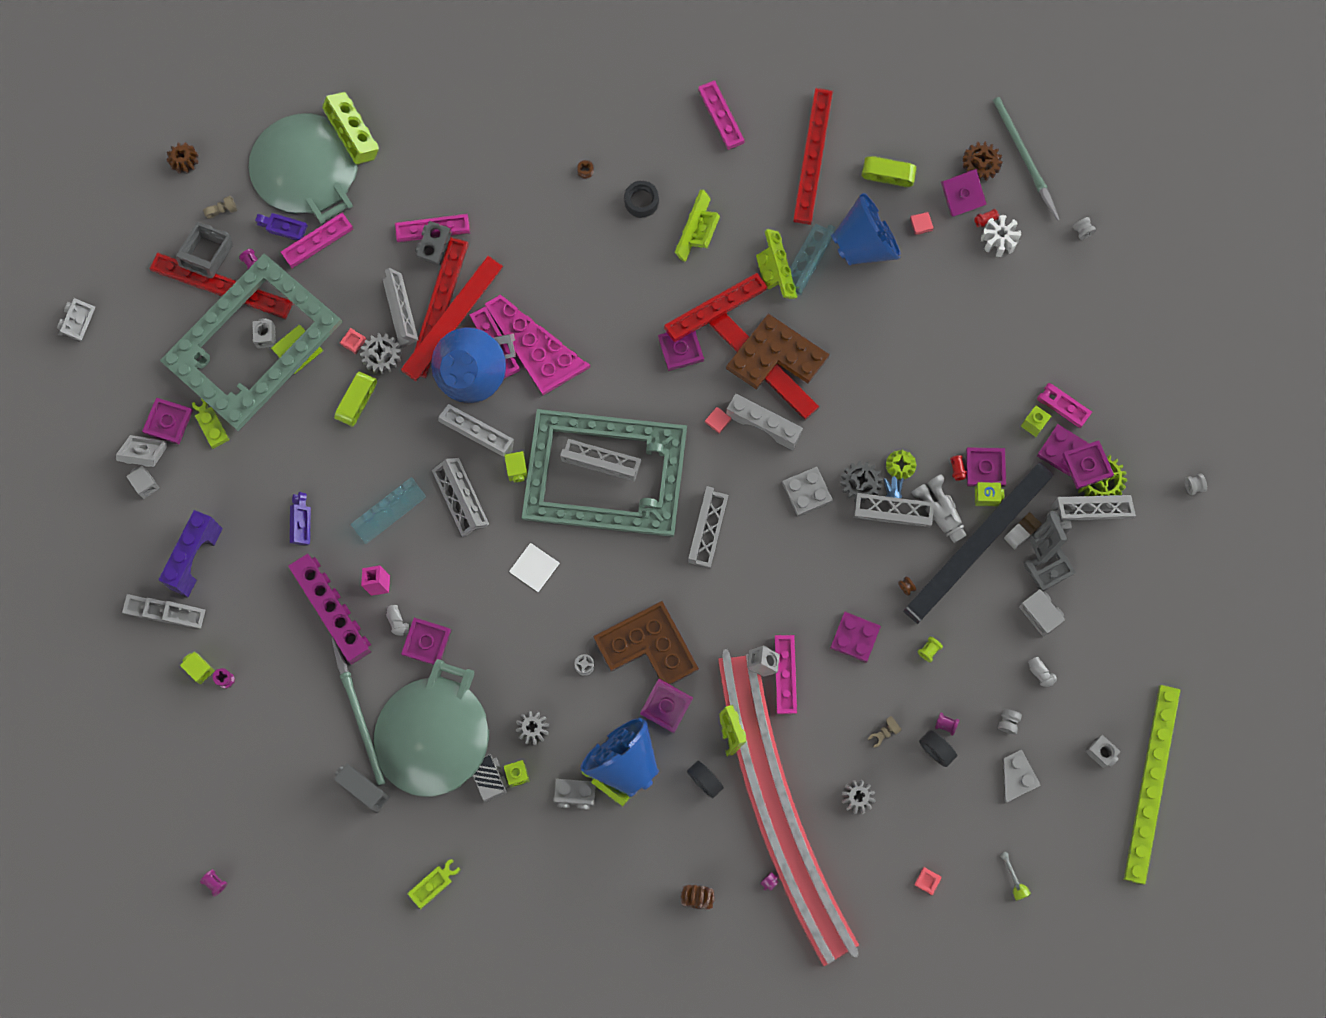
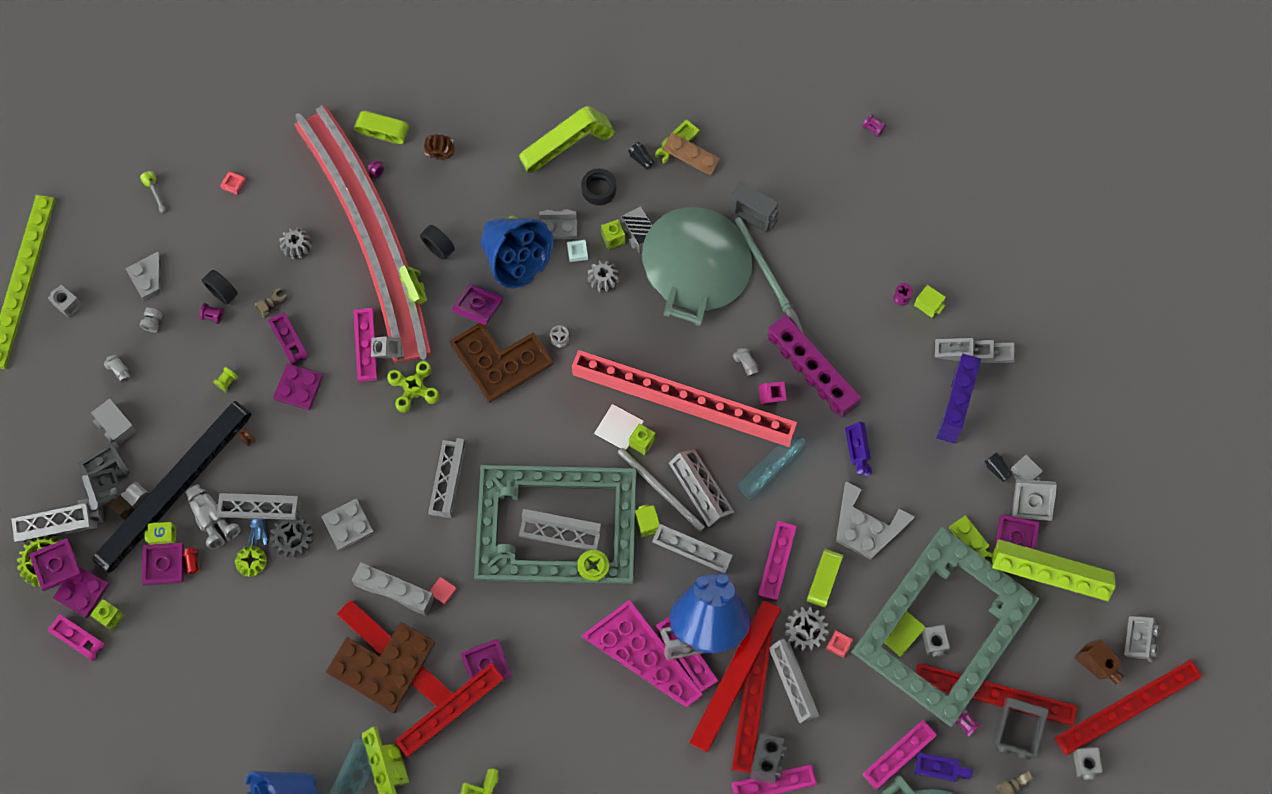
camera: 175 degrees right, 5 degrees down
magenta plate [401,617,452,665] -> none
none -> magenta plate [268,312,308,365]
none -> lime beam [354,111,410,144]
none -> lime gear [387,361,440,413]
none -> lime beam [519,106,615,173]
none -> light aqua plate [567,240,588,262]
none -> coral brick [572,350,797,447]
none -> lime gear [577,550,609,581]
none -> black tyre [581,168,616,206]
none -> light grey piece [618,448,705,532]
none -> black cone [628,142,654,170]
none -> lime brick [629,423,655,455]
none -> medium nougat plate [662,132,720,176]
none -> dark pink plate [758,521,797,602]
none -> light grey wing [836,482,915,560]
none -> black cone [984,452,1012,482]
none -> lime brick [992,539,1116,602]
none -> red tile [1054,660,1203,756]
none -> light grey brick [1073,747,1102,780]
none -> reddish brown torso [1074,639,1124,685]

